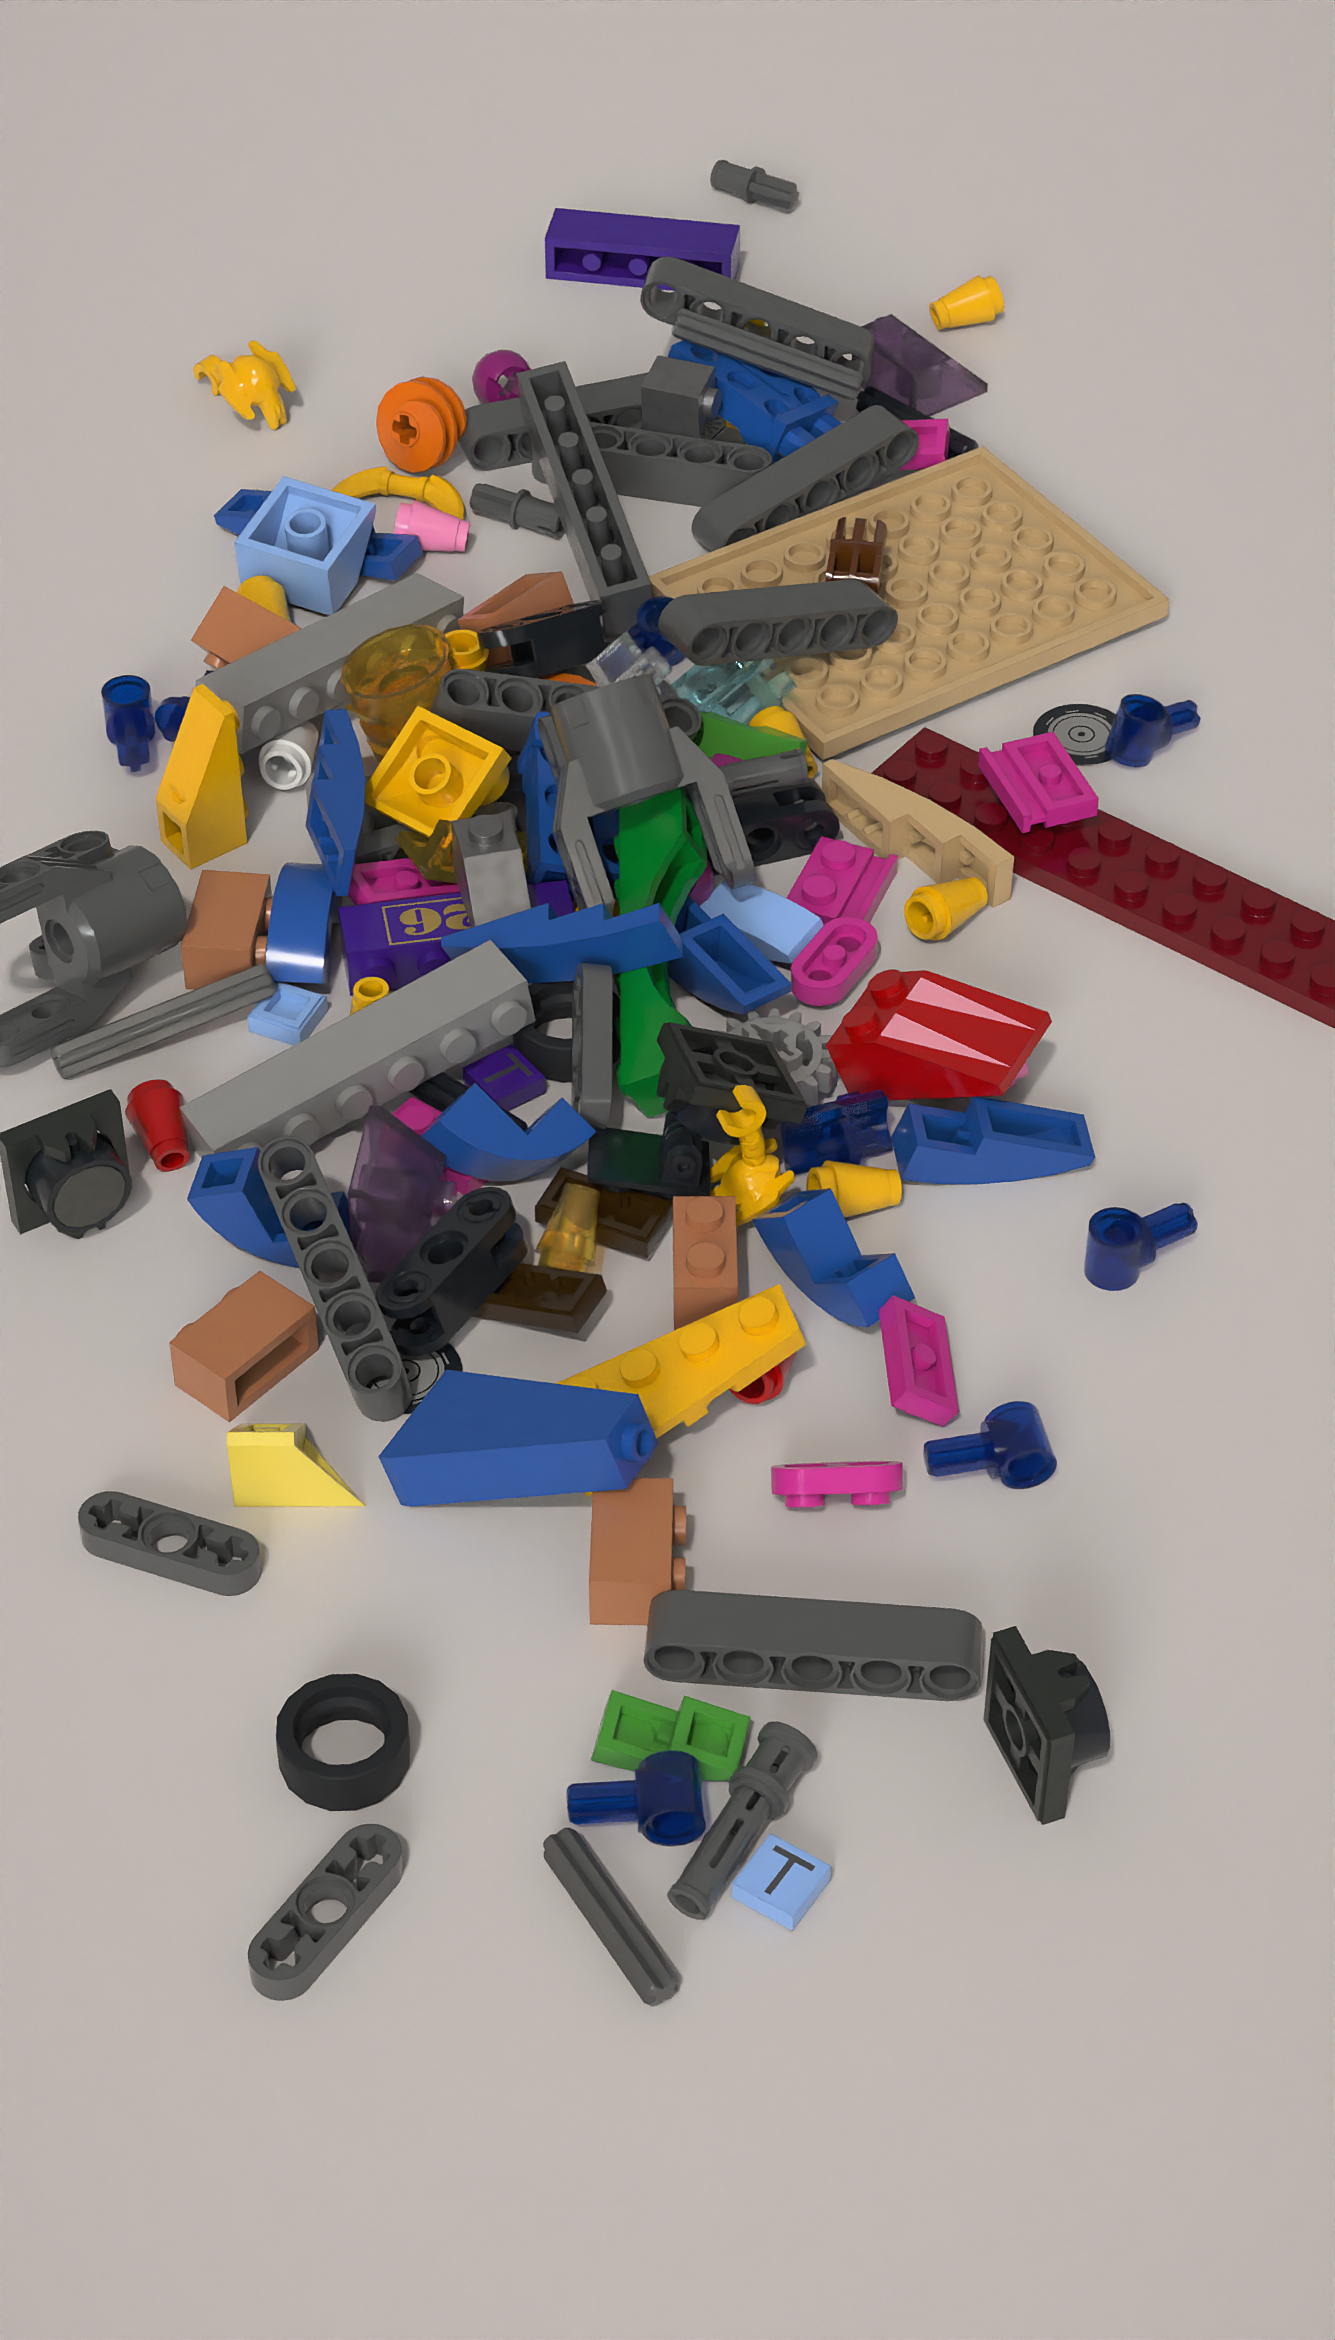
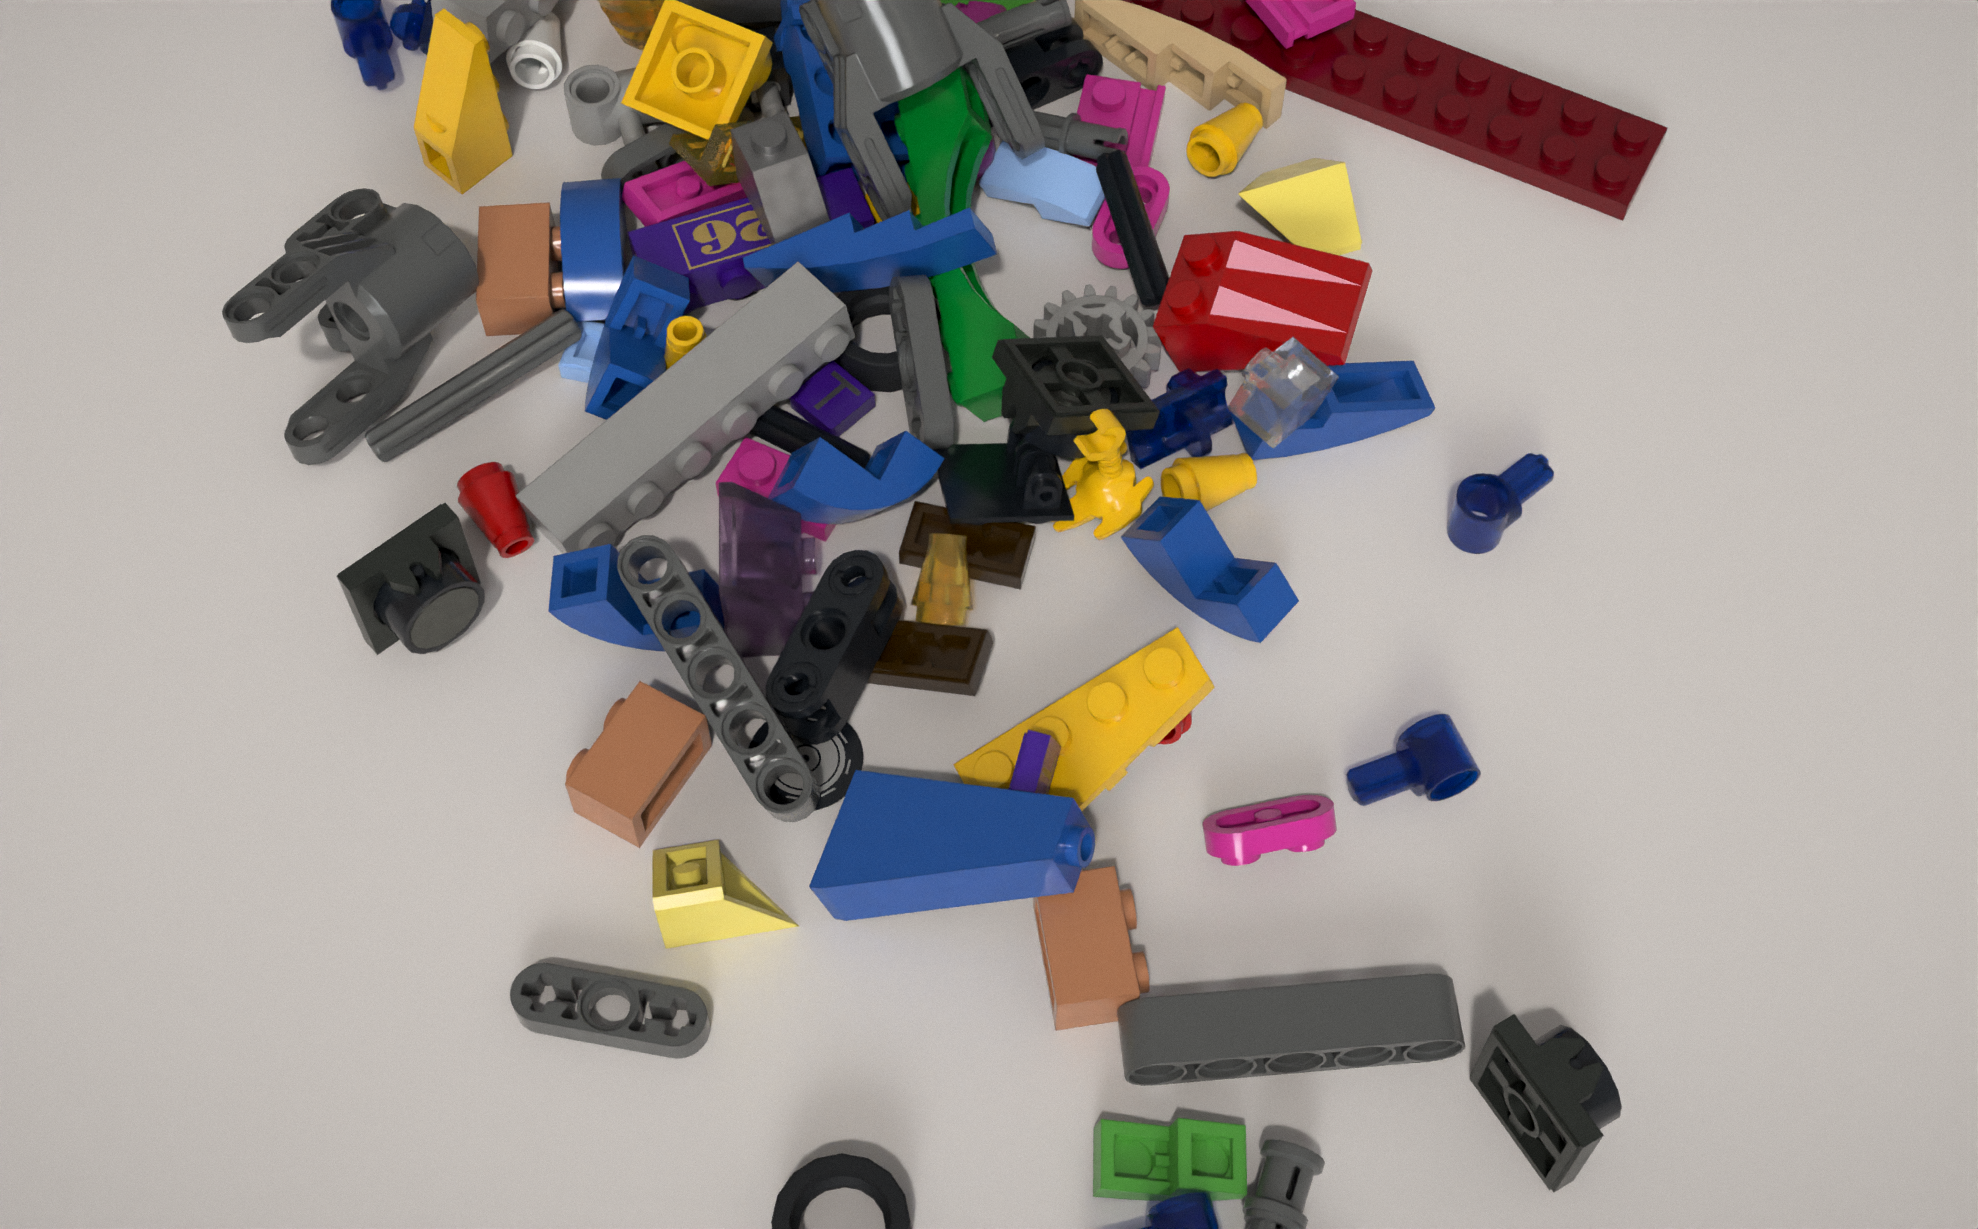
camera: 10 degrees left, 15 degrees up
blue slope [305,709,365,896] -> none
blue slope [667,896,792,1015] -> none
nougat brick [673,1196,738,1330] -> none
dark pink plate [878,1295,959,1427] -> none
none -> blue brick [585,255,690,420]
none -> dark purple tile [1009,730,1061,795]
none -> dark grey axle [1033,110,1128,160]
none -> black axle [1096,150,1169,307]
none -> clear brick [1227,337,1339,449]
none -> light yellow slope [1238,158,1362,256]

